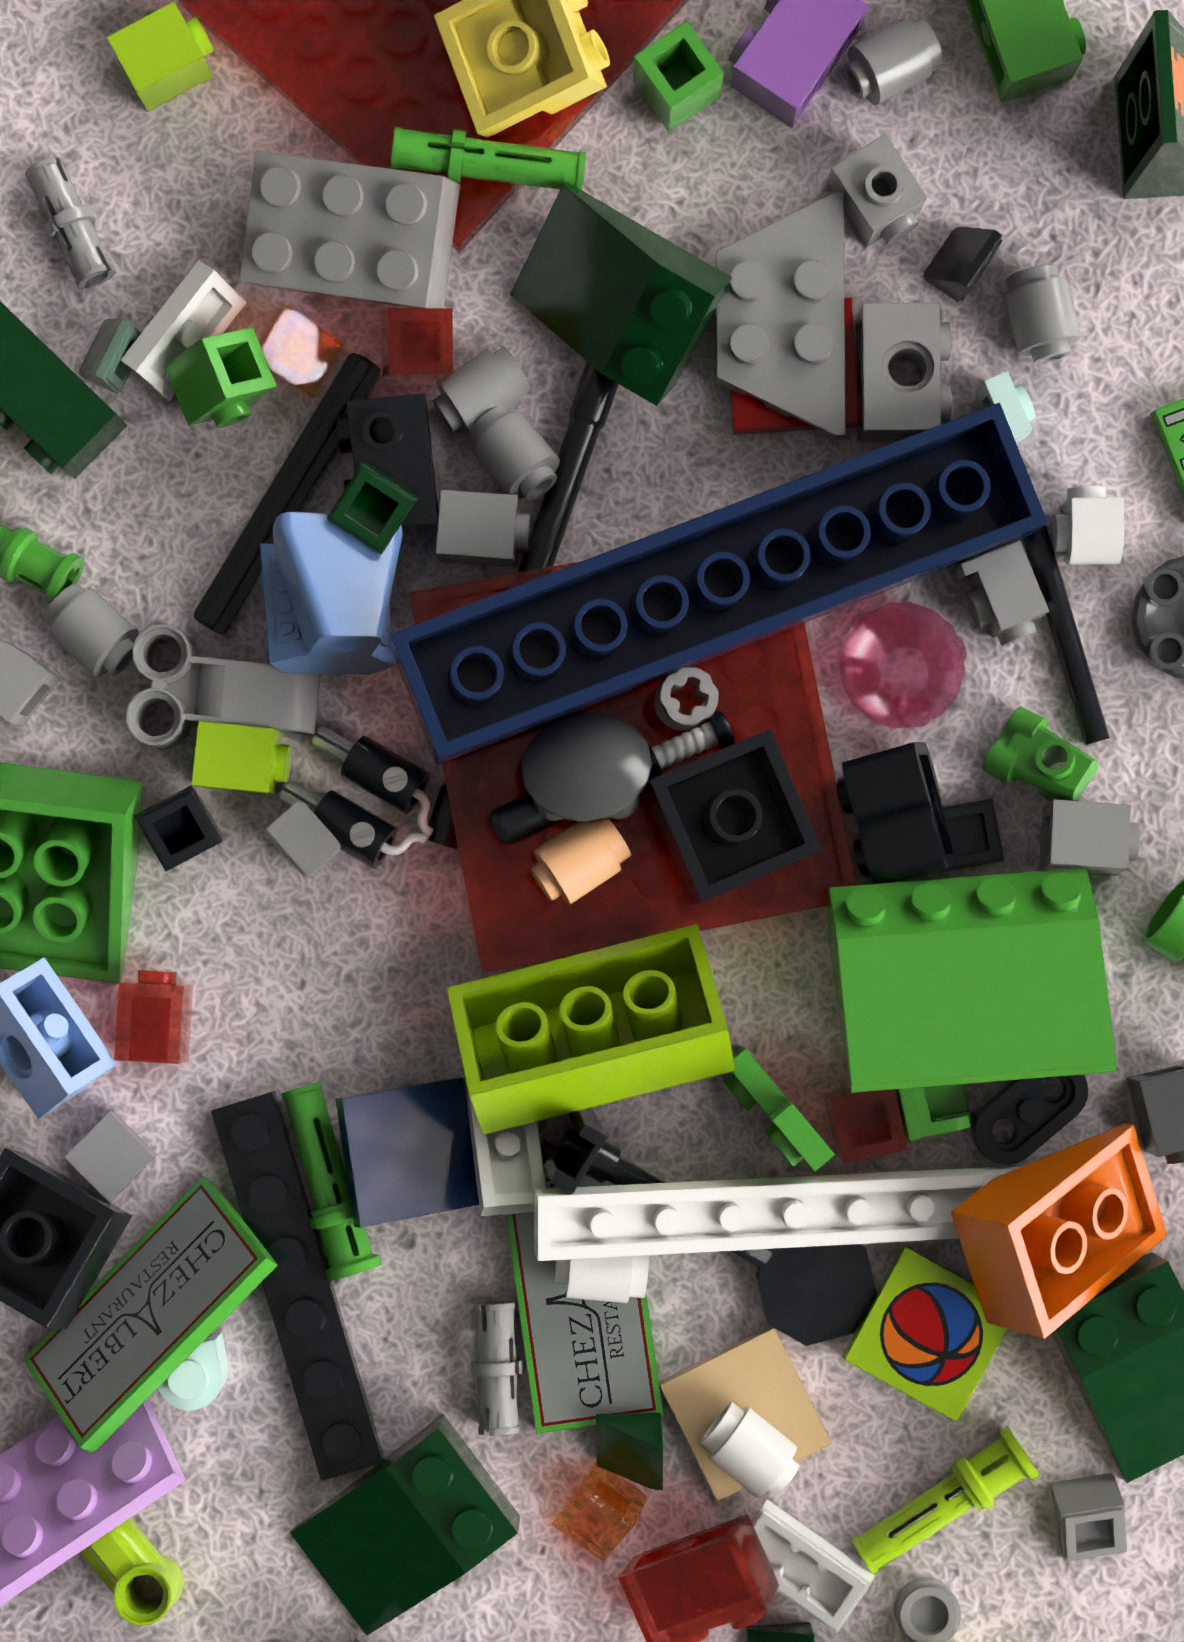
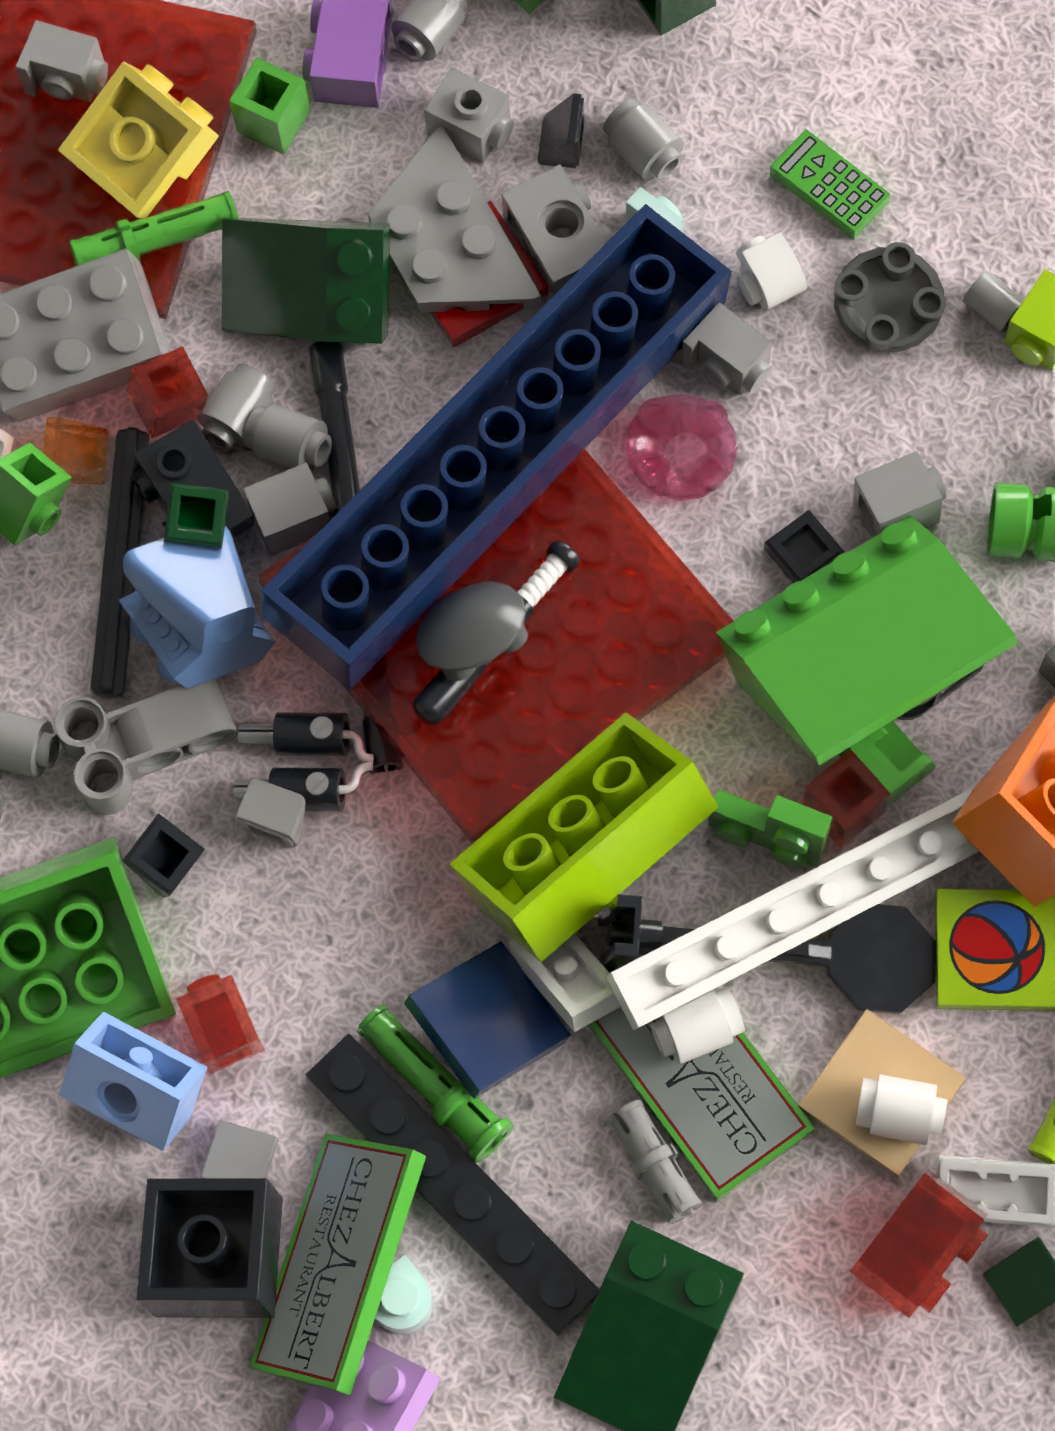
camera: 25 degrees left, 15 degrees down
lime brick [191,721,292,796] -> none
light nougat brick [530,817,631,905] -> none
clear orange slope [551,1461,647,1562] -> none
dark green slope [596,1412,663,1490] -> none
black brick [643,729,823,905] -> none
light grey bush [653,667,719,731] -> none
black brick [837,742,958,884] -> none
black plate [971,1074,1088,1165] -> none
bright green plate [982,706,1098,802] -> none
black bar [1023,525,1110,745] -> none

